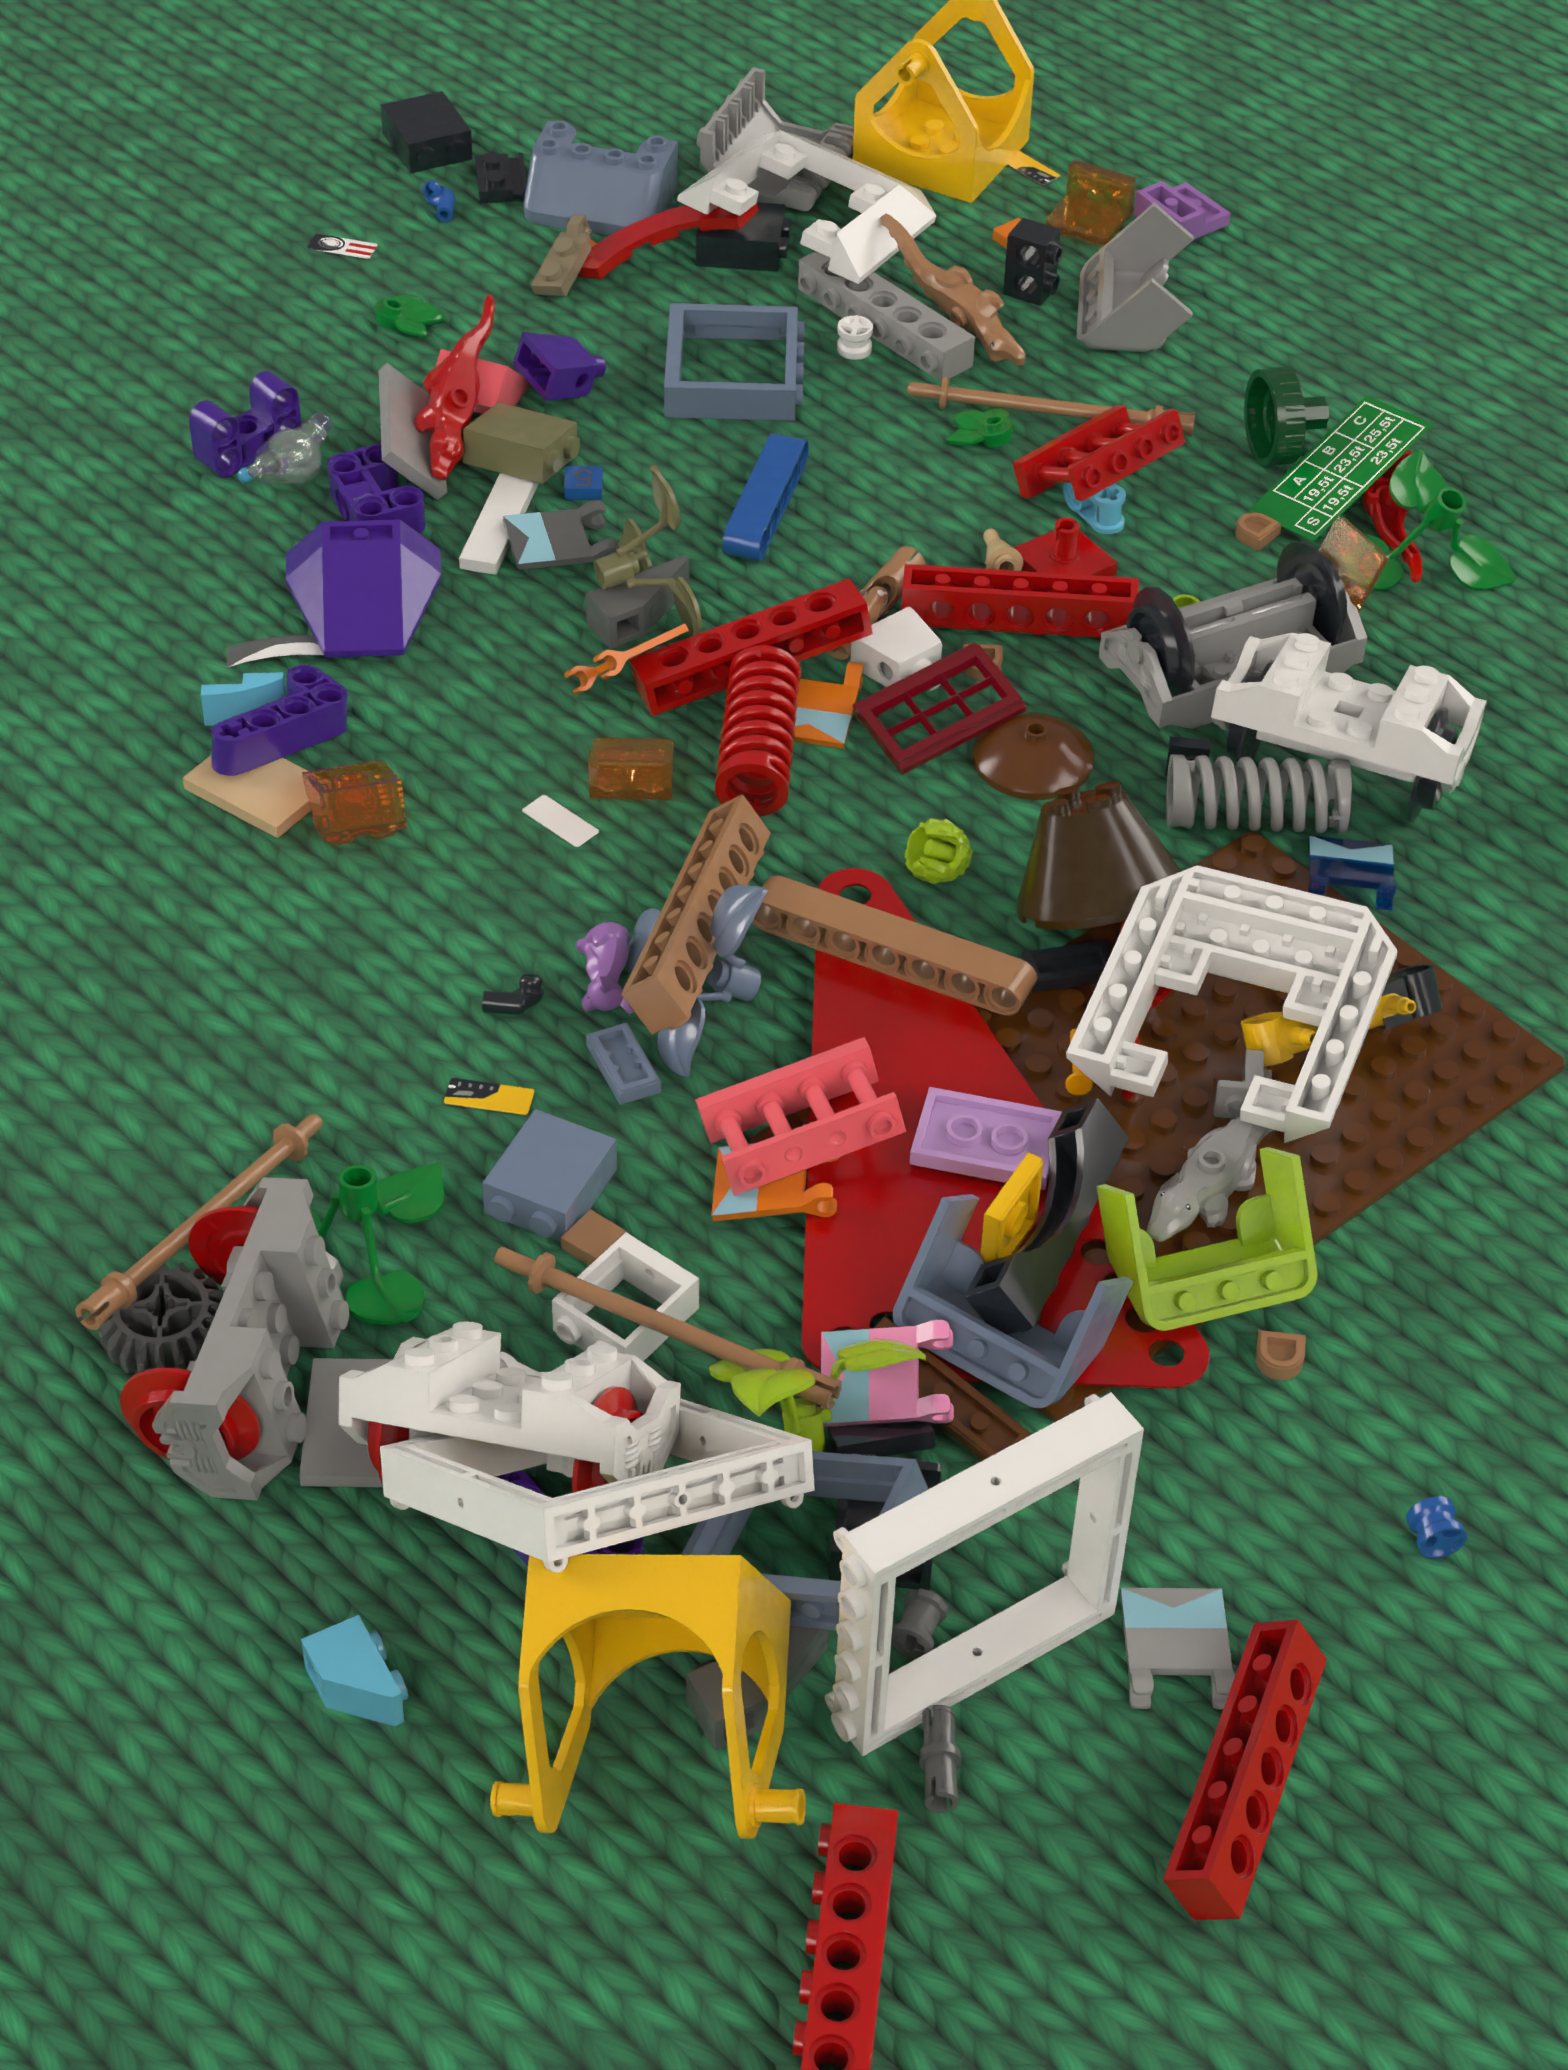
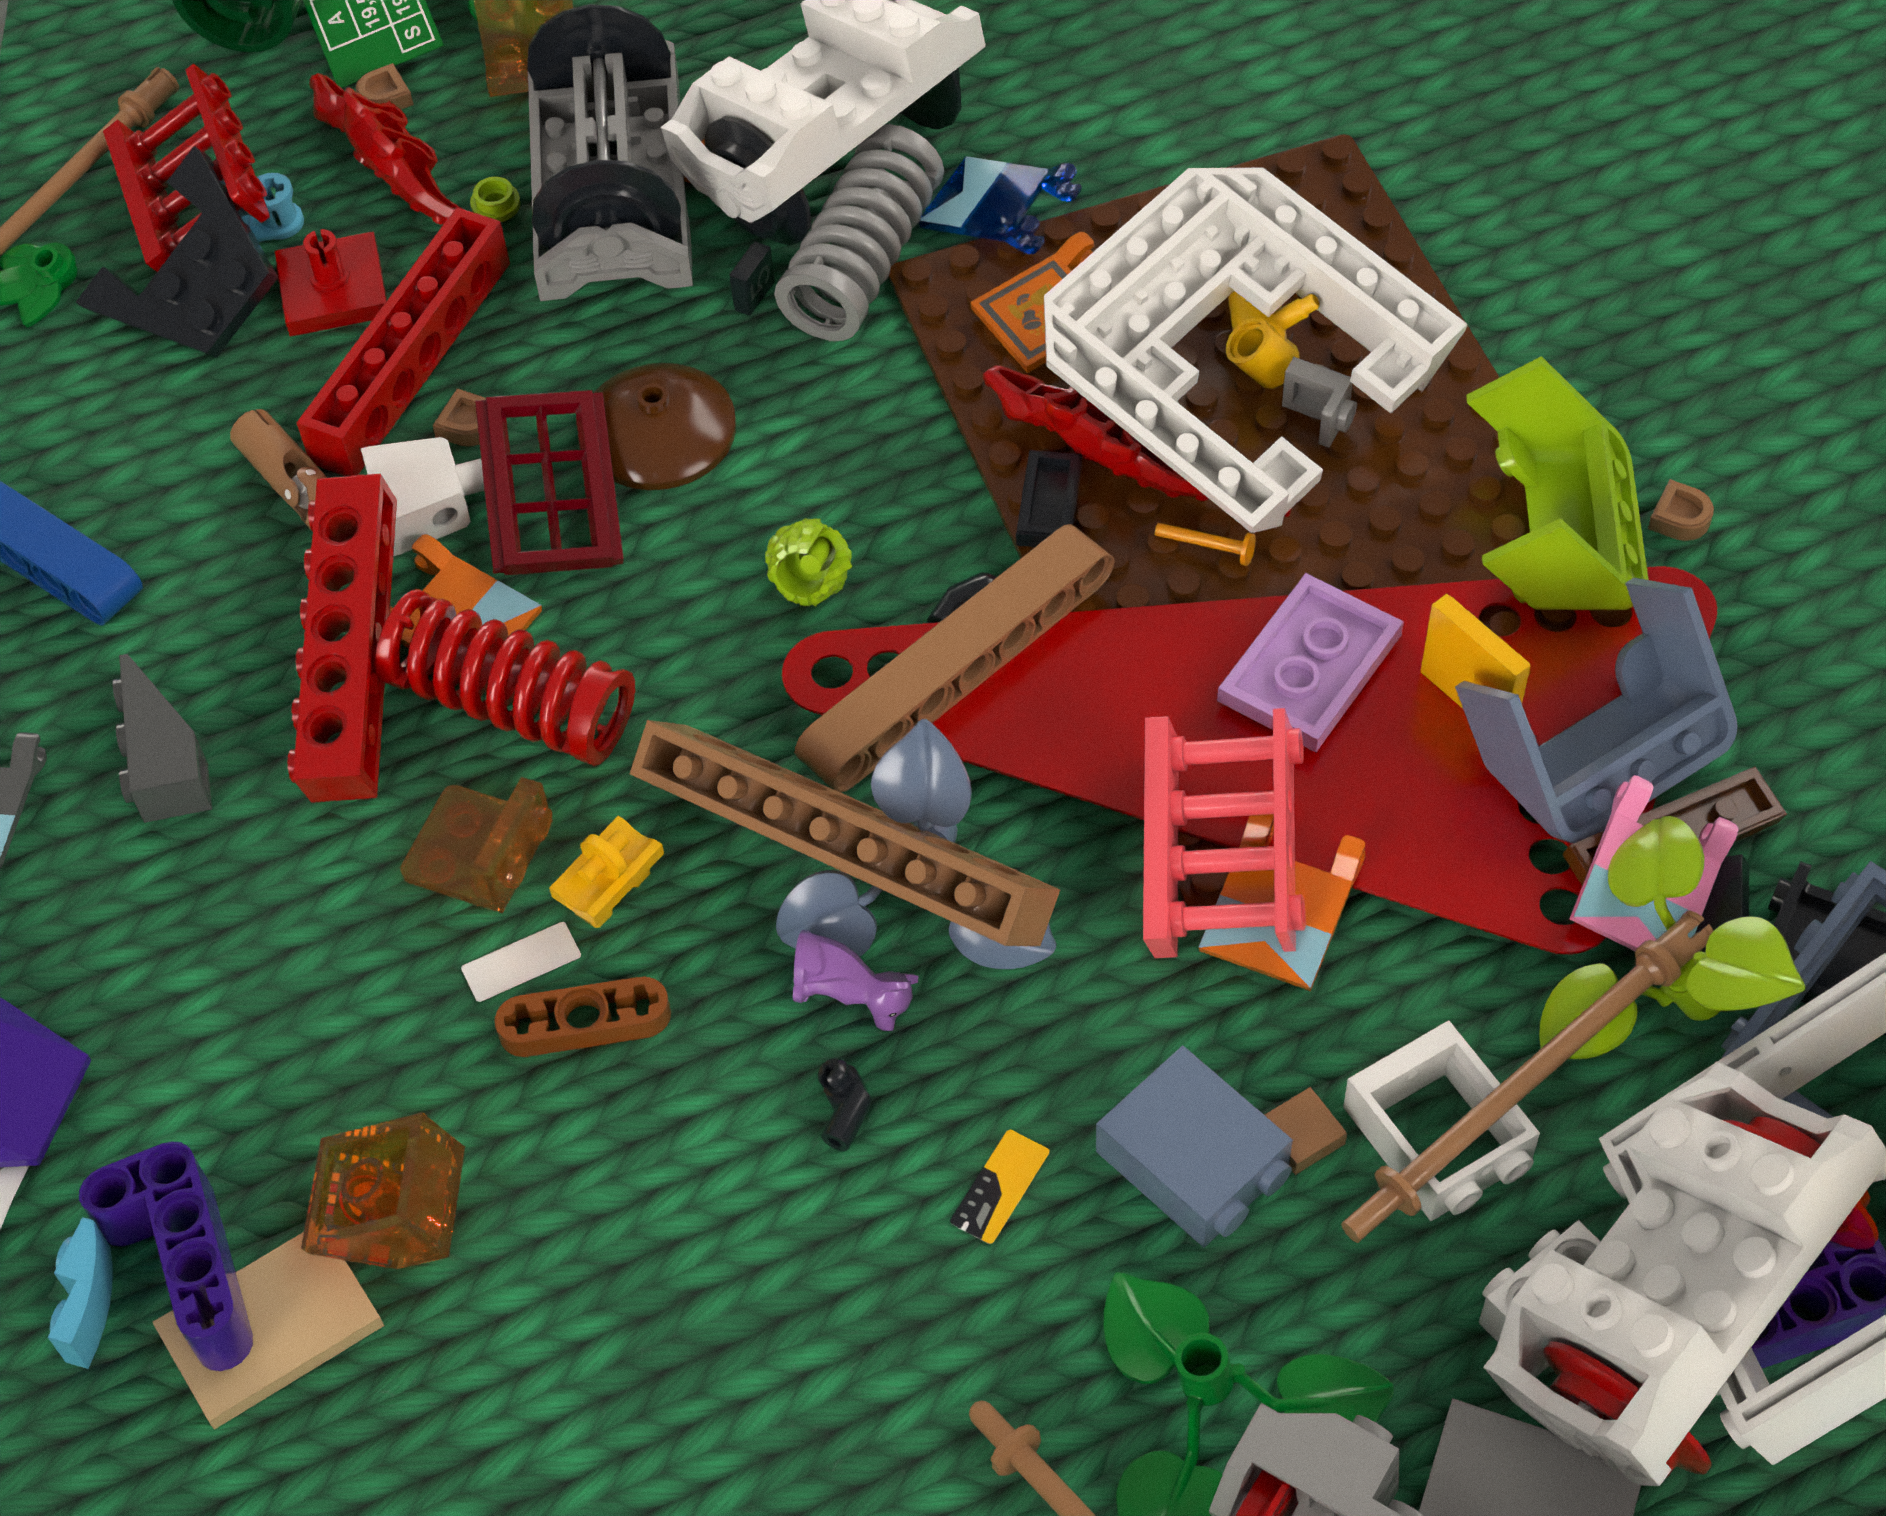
camera: 65 degrees left, 10 degrees up
orange flag [564,623,689,695] -> none
sand blue plate [586,1022,661,1105] -> none
olive plant [593,464,702,637] -> none
black arch [964,1098,1129,1334] -> none
tan cone [983,529,1023,571] -> none
dark brown cone [1016,782,1182,930] -> none
light grey animal [1146,1116,1274,1242] -> none
none -> black wing [76,146,278,358]
none -> red animal [309,73,465,225]
none -> dark orange beam [495,977,671,1057]
none -> yellow hips [549,816,664,928]

